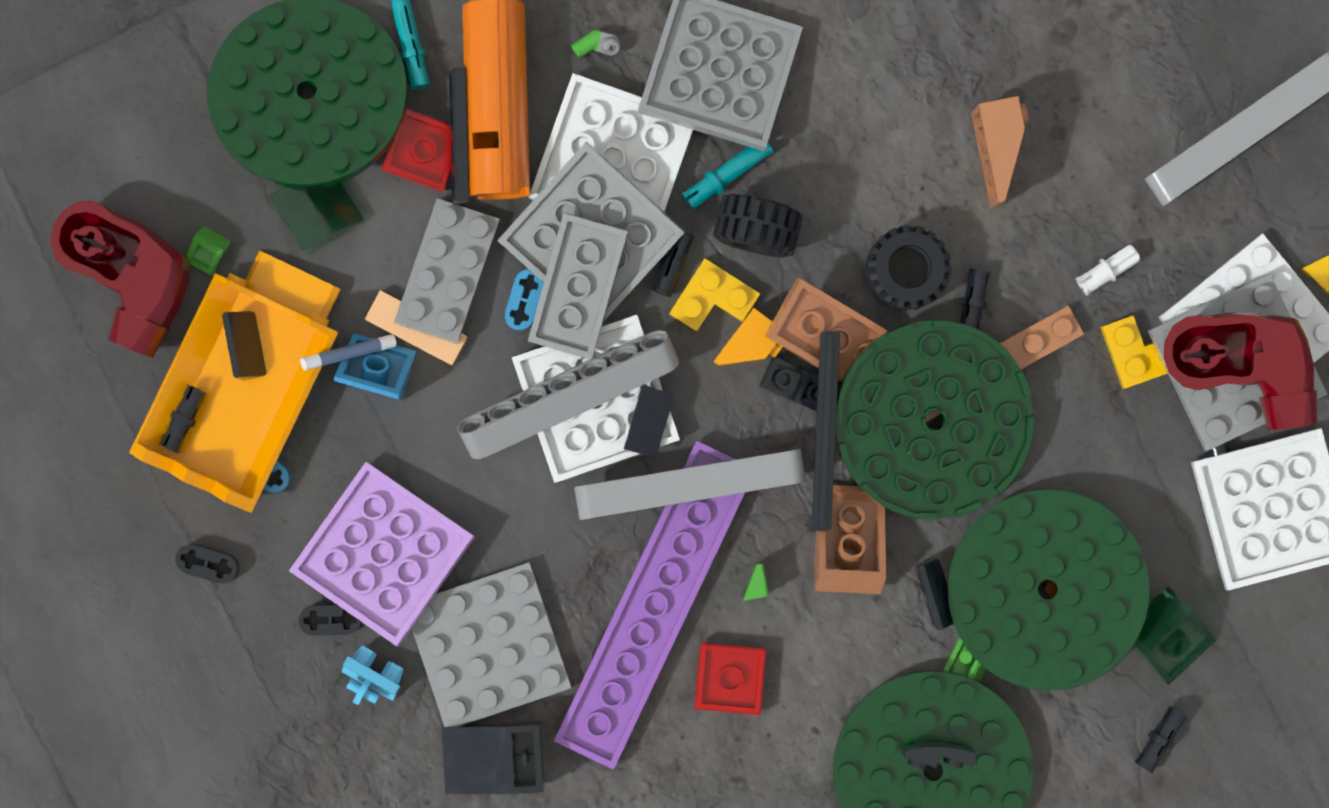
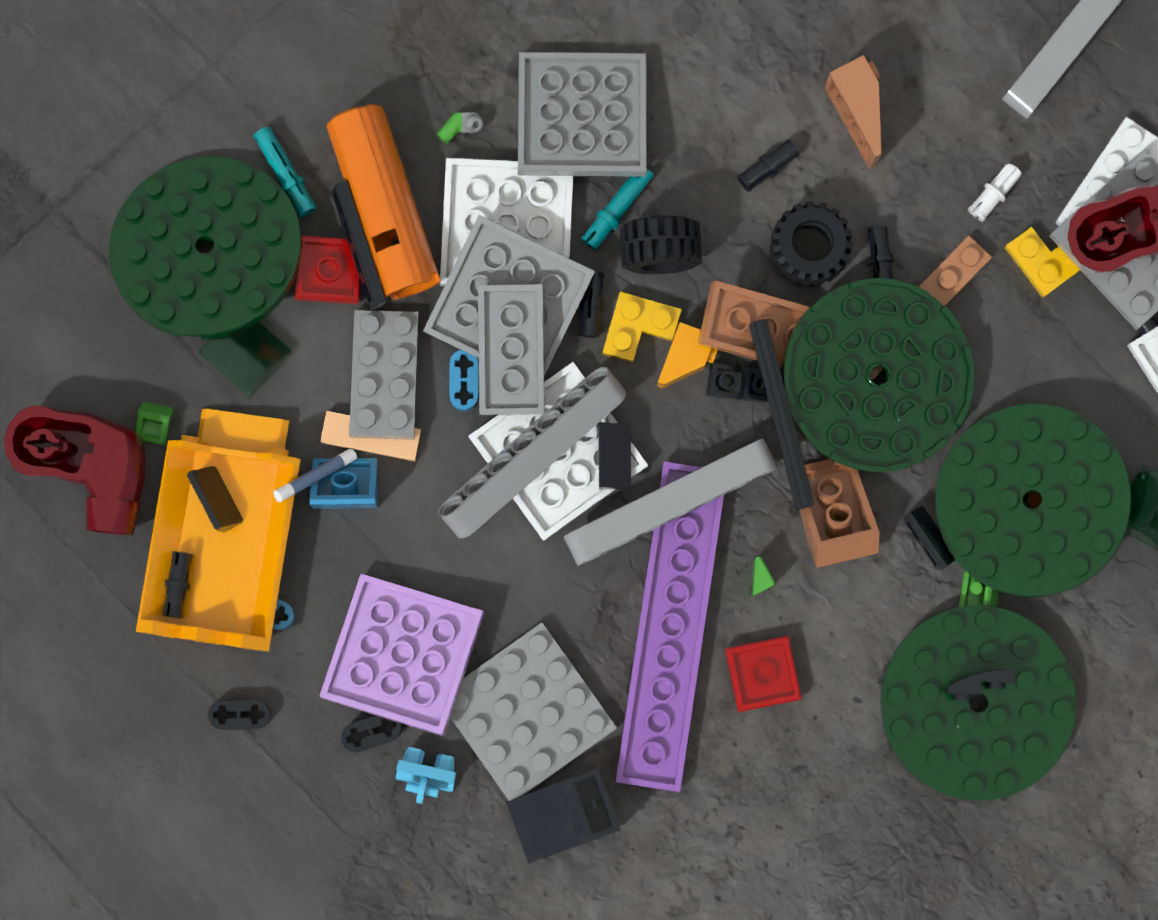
camera: 25 degrees left, 5 degrees down
none -> black pin [737,139,800,192]

